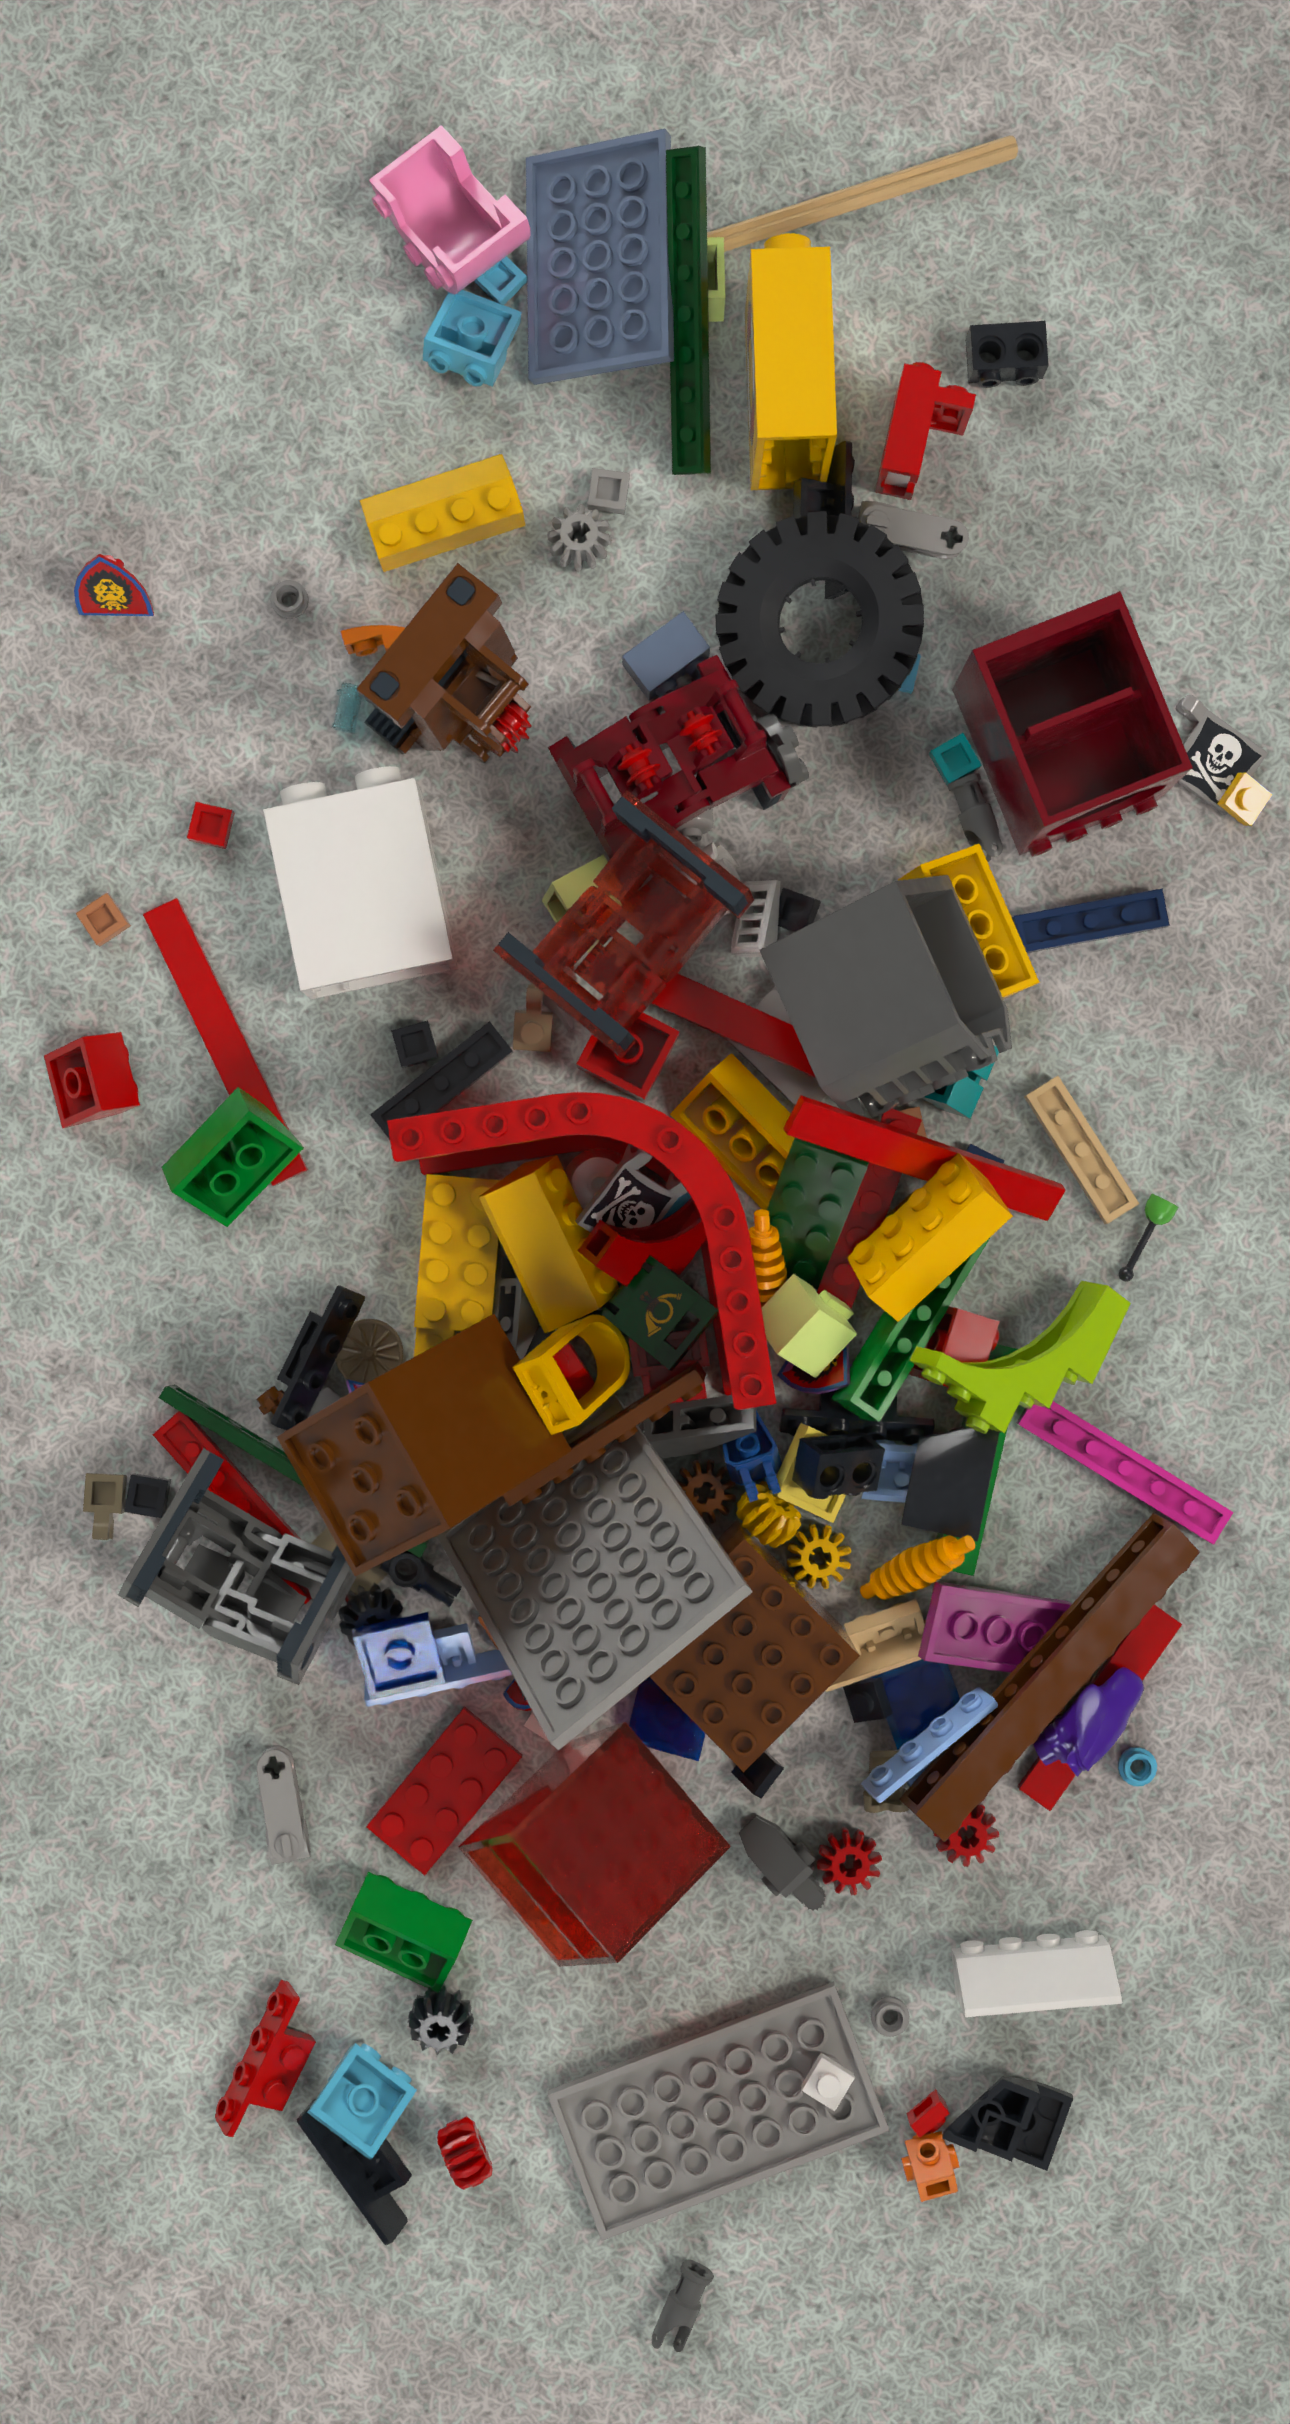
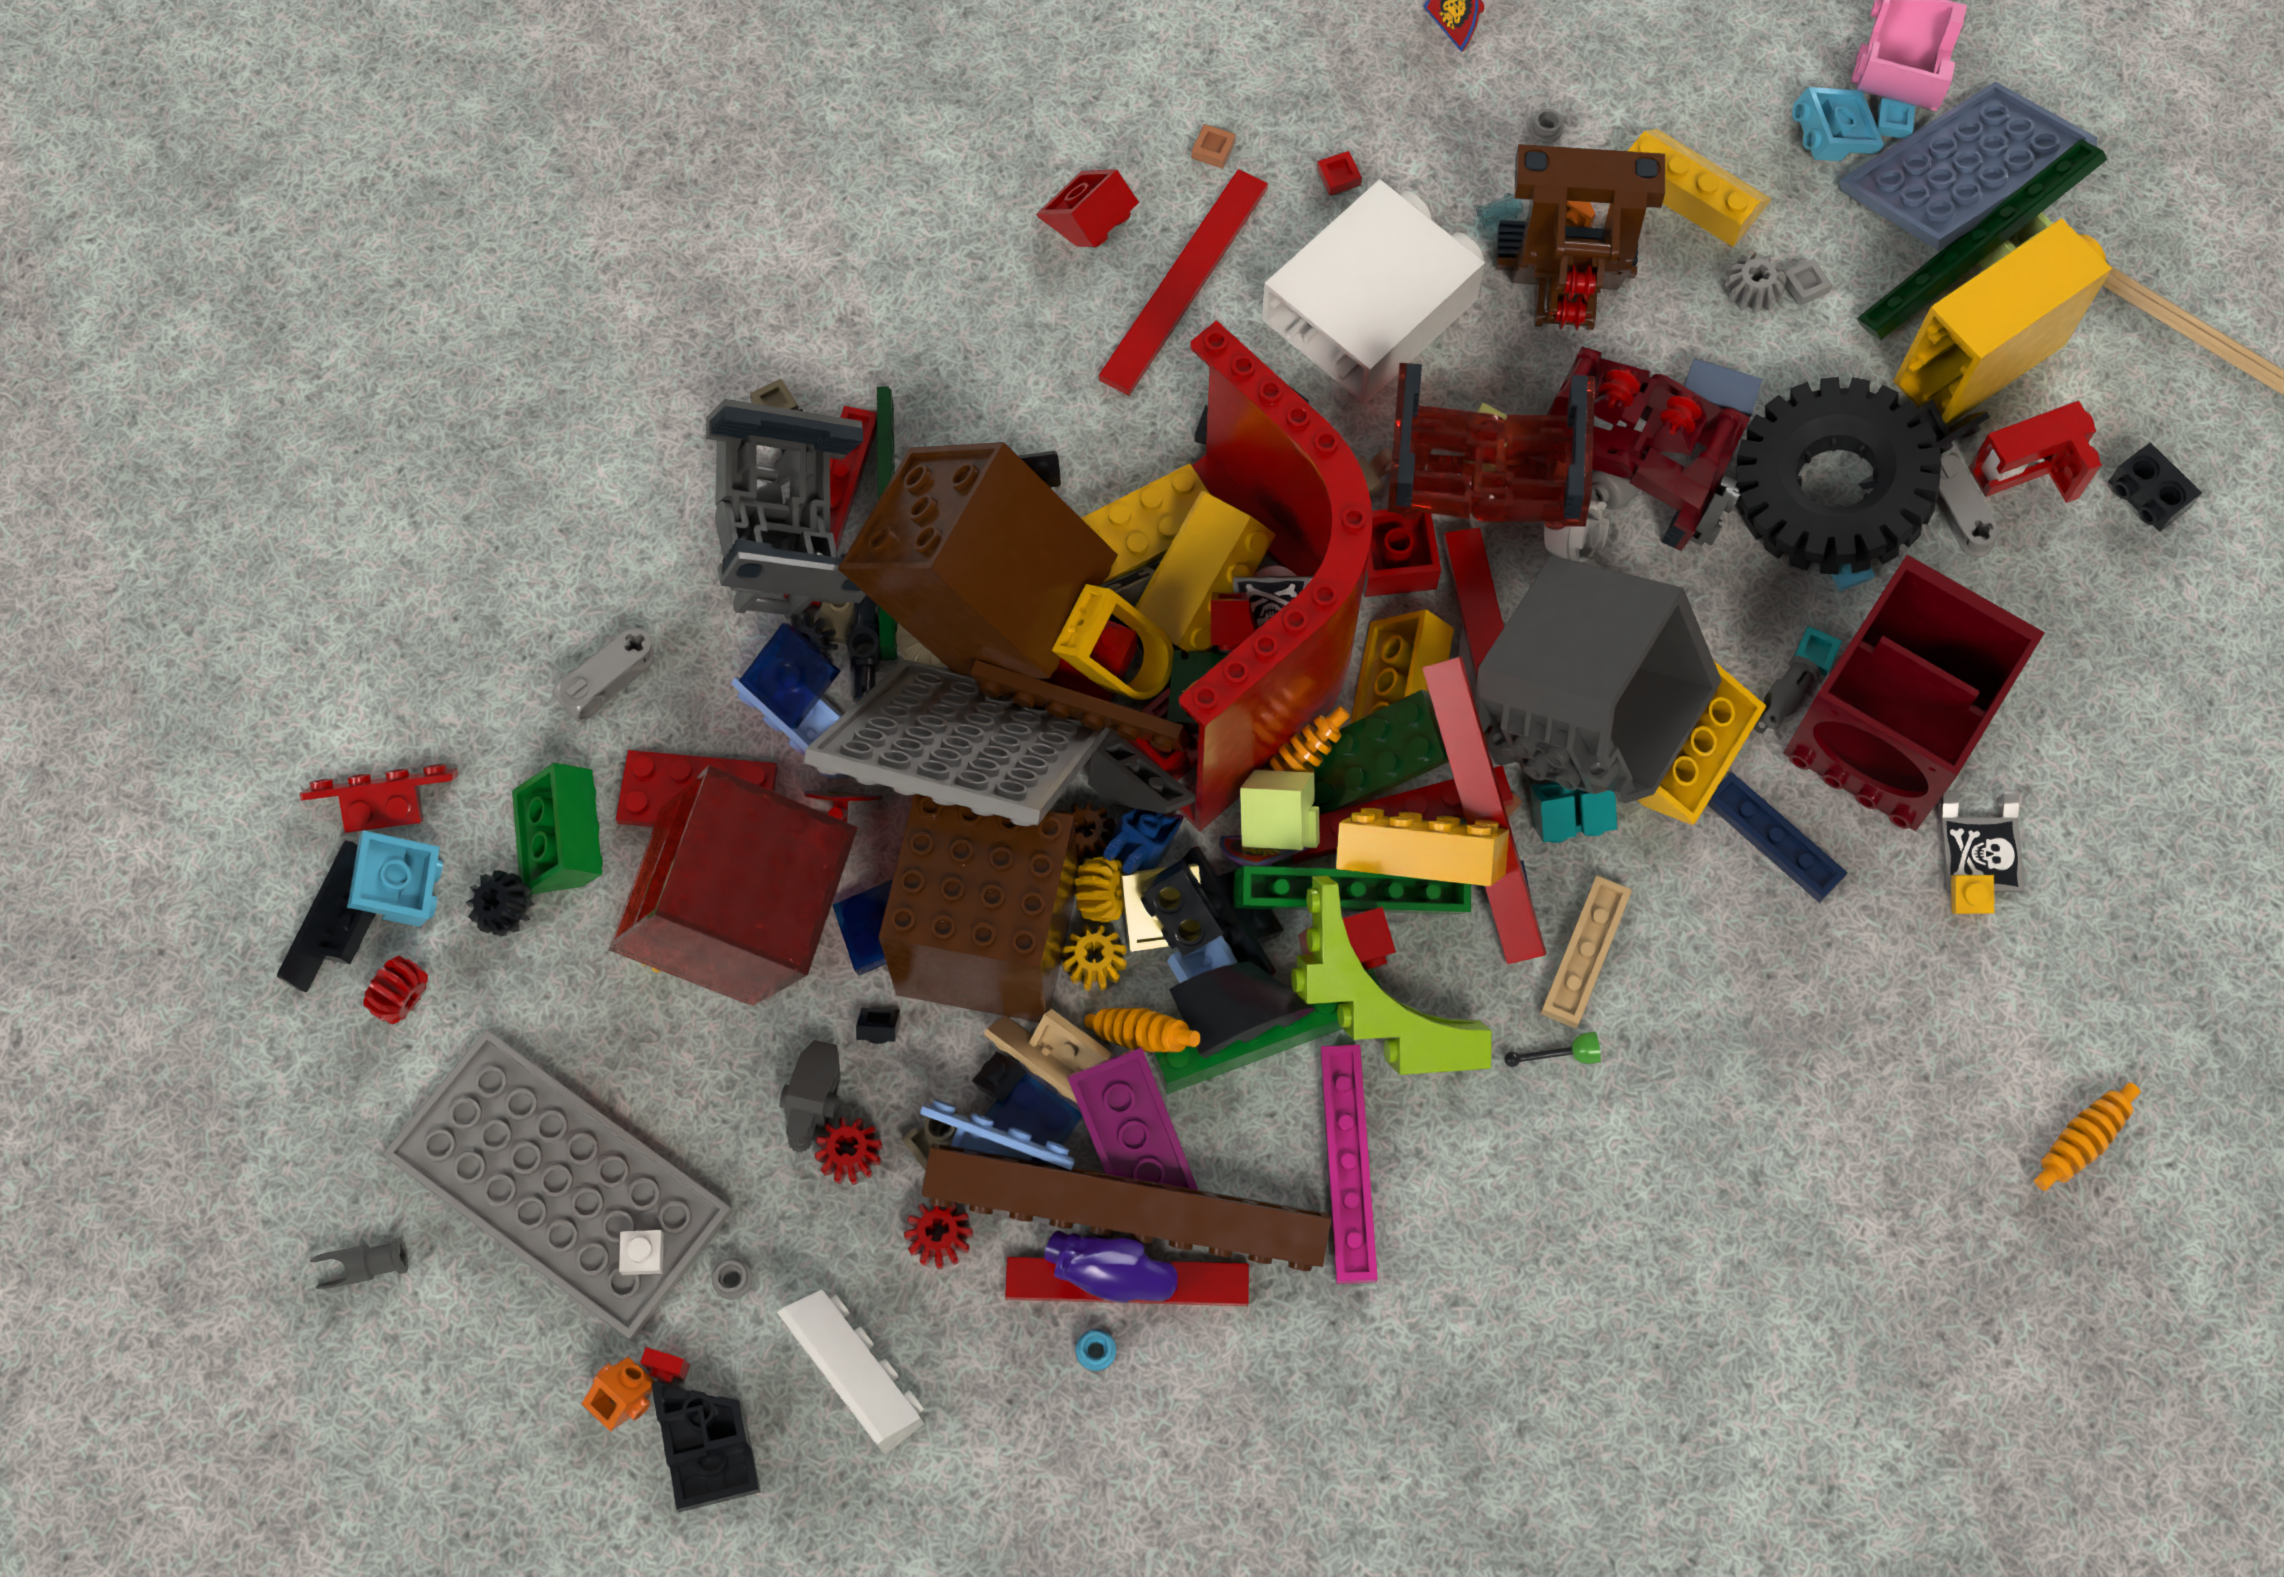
camera: 55 degrees right, 20 degrees down
green slope [161,1087,304,1227] -> none

